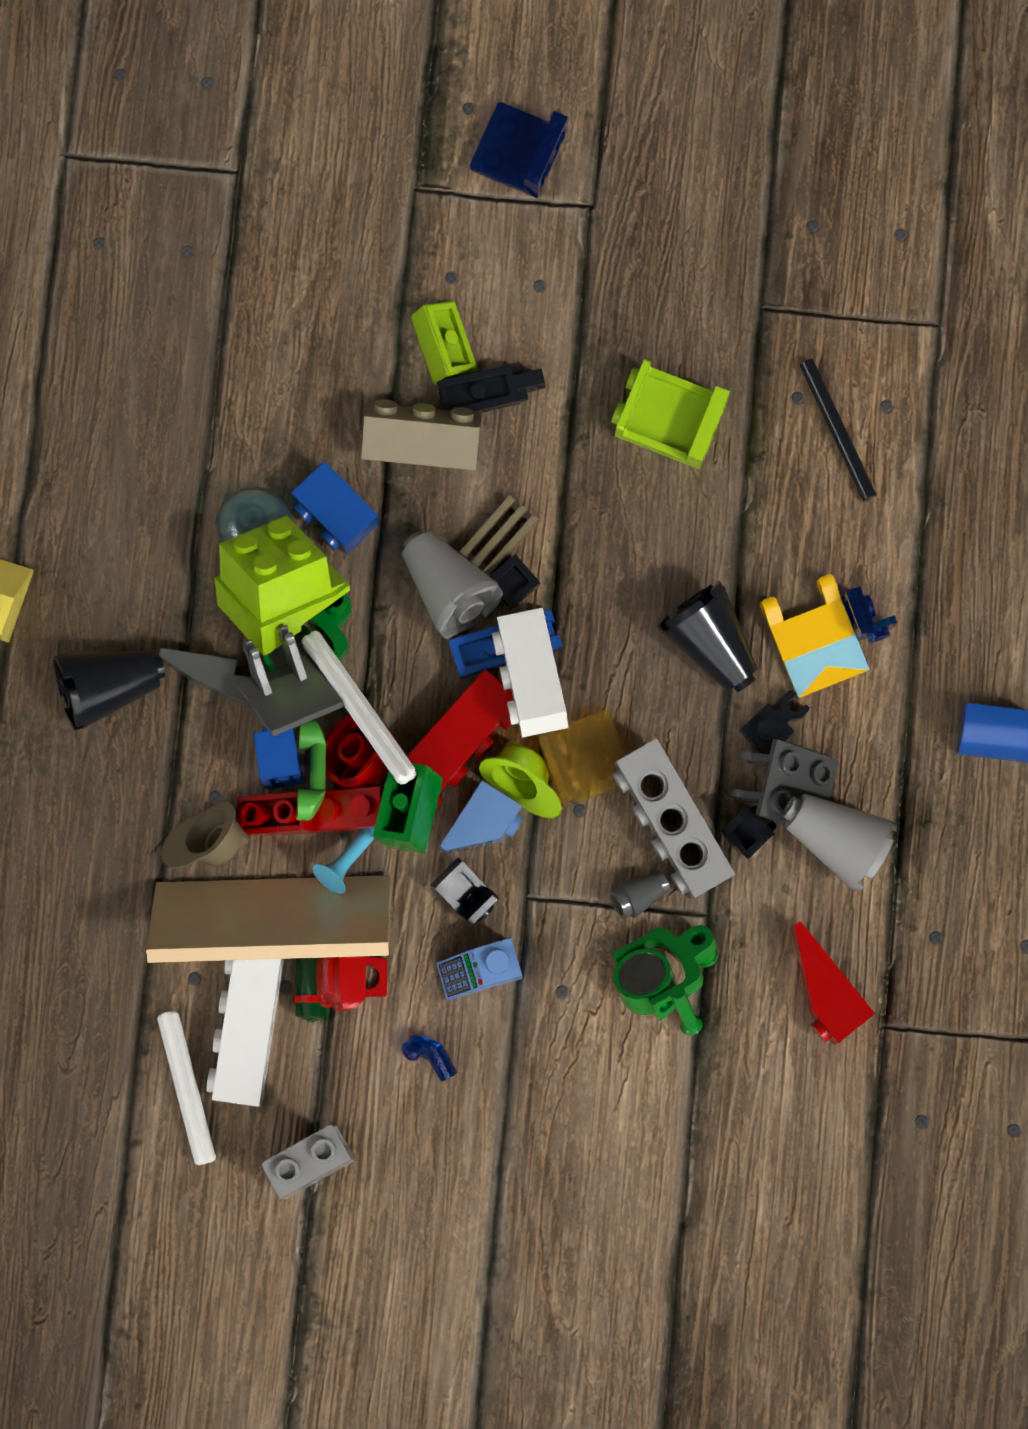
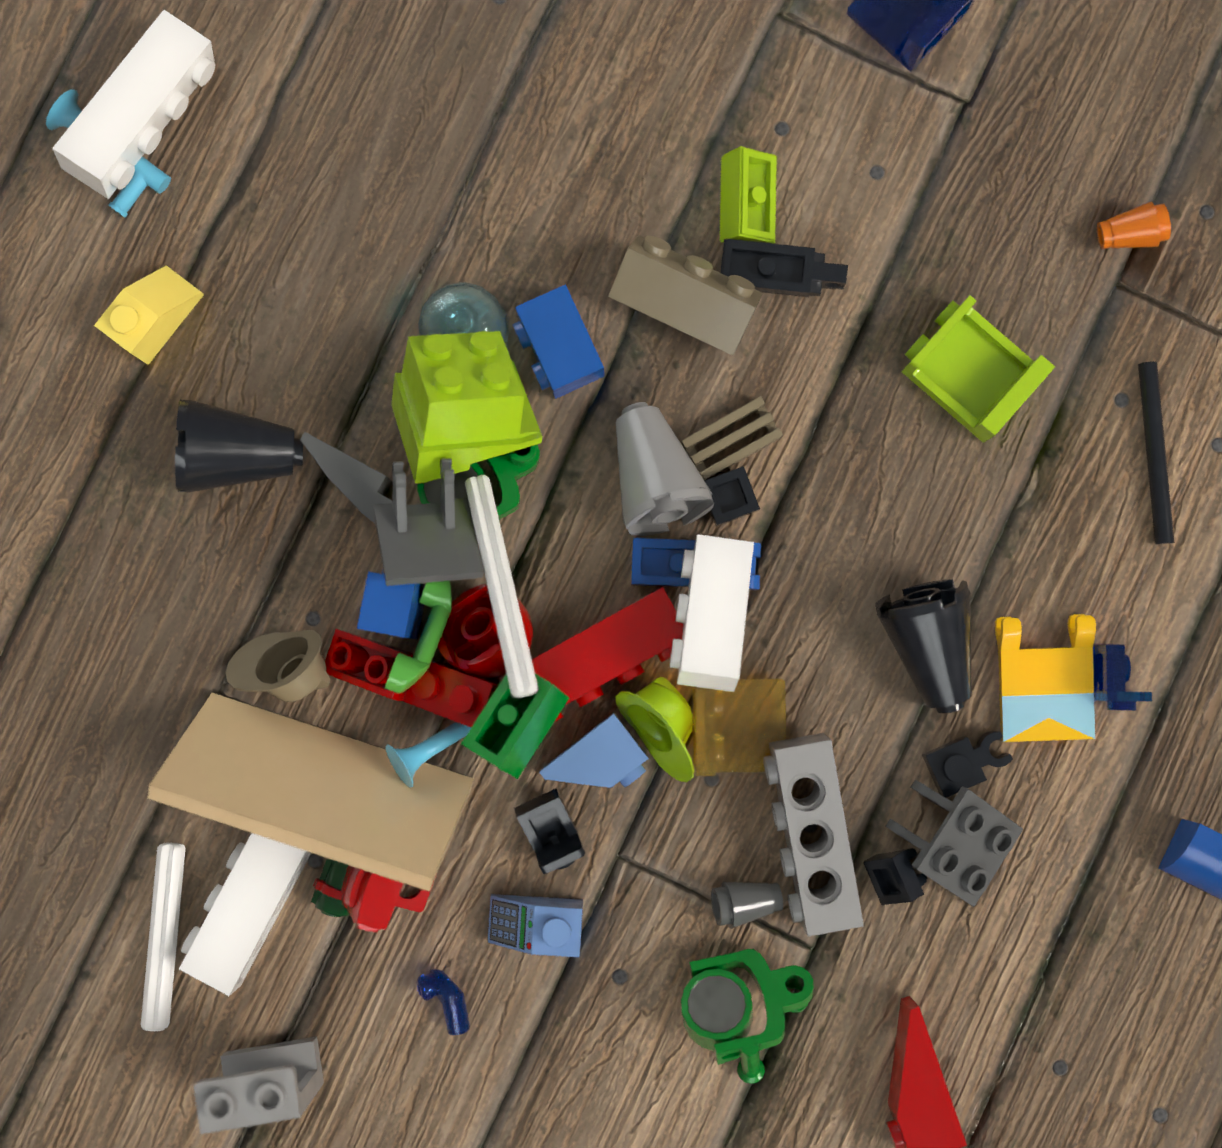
camera: 20 degrees right, 5 degrees up
light grey cone [782,793,897,891] -> none
none -> orange cone [1097,201,1171,249]

